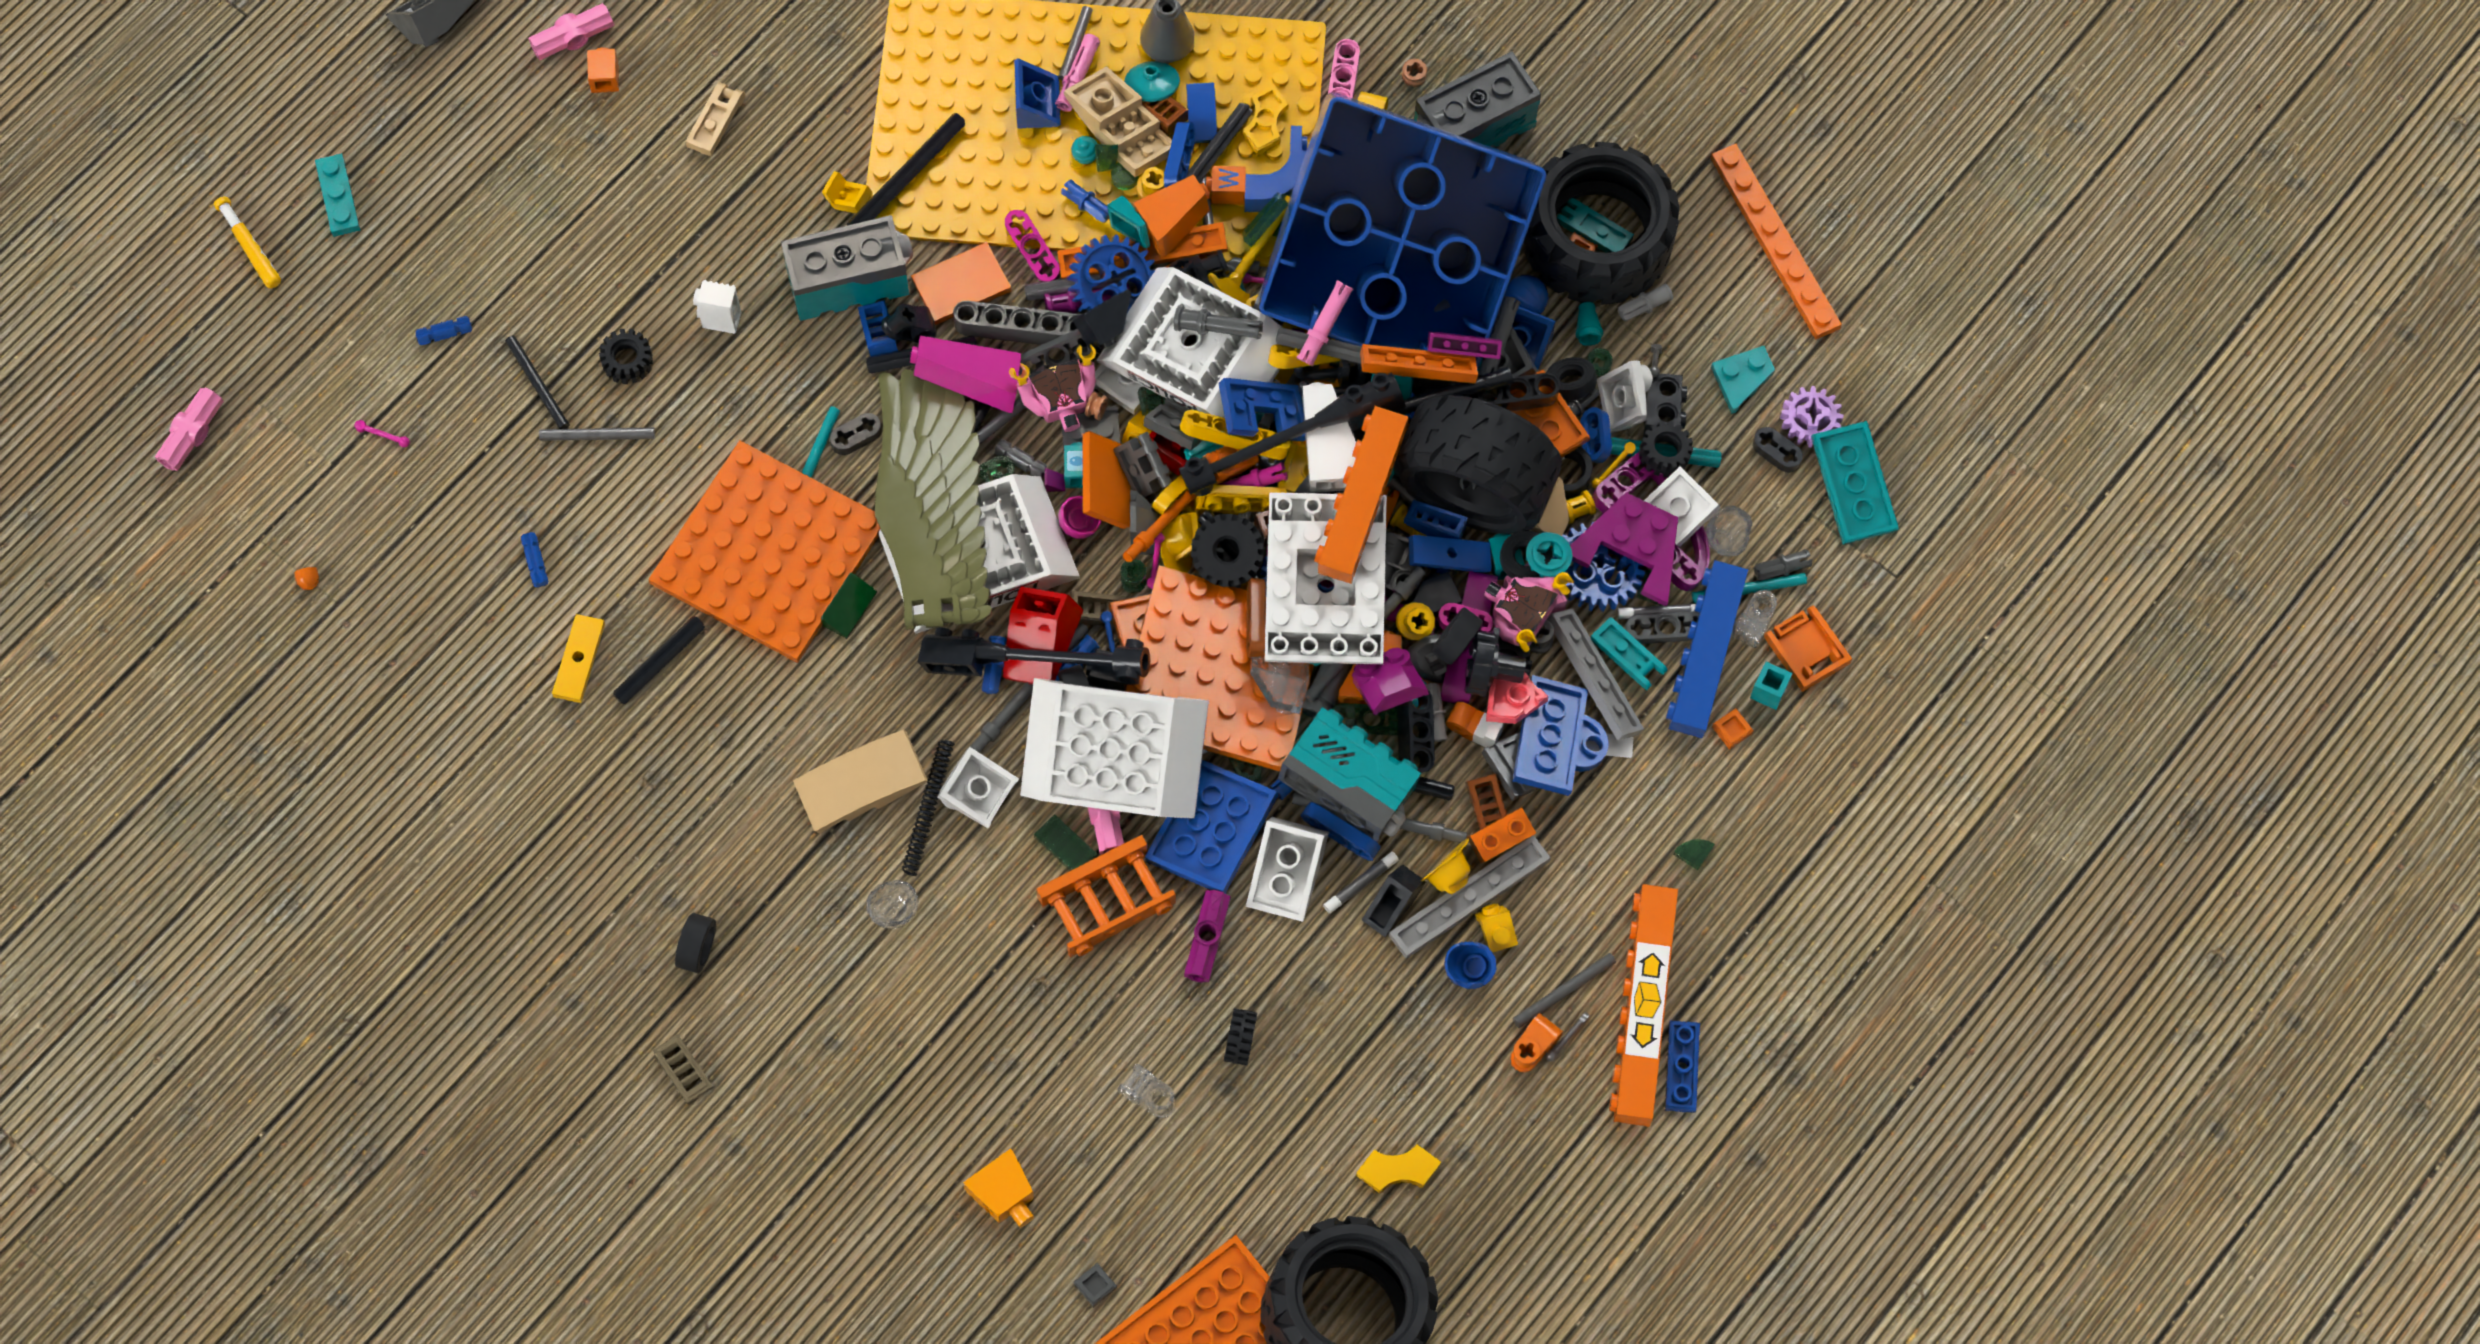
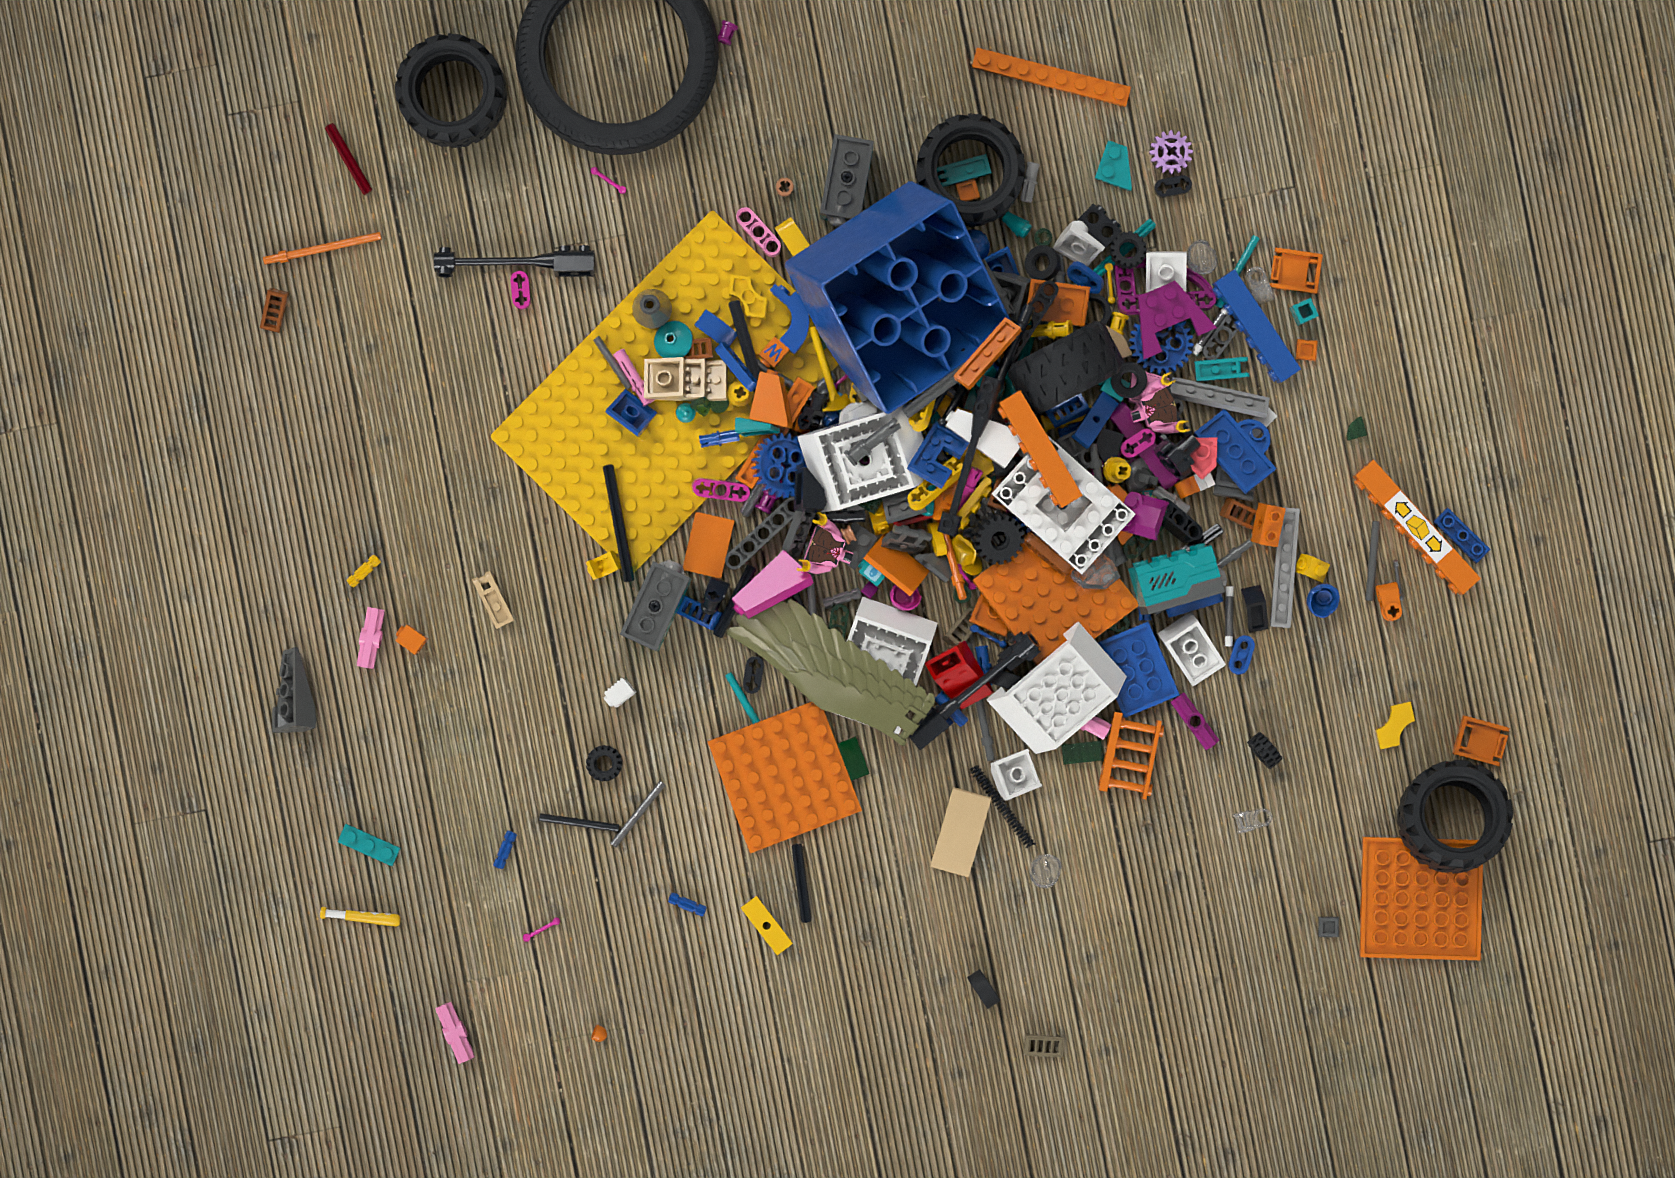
camera: 50 degrees left, 20 degrees up
light orange torso [963,1148,1034,1228] -> none
clear green tile [1242,192,1288,247] -> none
bright pink pin [1296,281,1353,366] -> none
yellow piece [1421,838,1471,894] -> none
magenta piece [1427,331,1502,359] -> none
black tyre [1432,607,1482,665] -> none
teal gear [1526,532,1572,577] -> none
flat silver hinge [1650,344,1663,377] -> none
dark grey axle [1754,549,1812,581] -> none
teal tile [1811,421,1899,545] -> none
none -> black pin [825,509,866,525]
none -> blue plate [1228,635,1255,675]
none -> orange container [1452,715,1510,767]

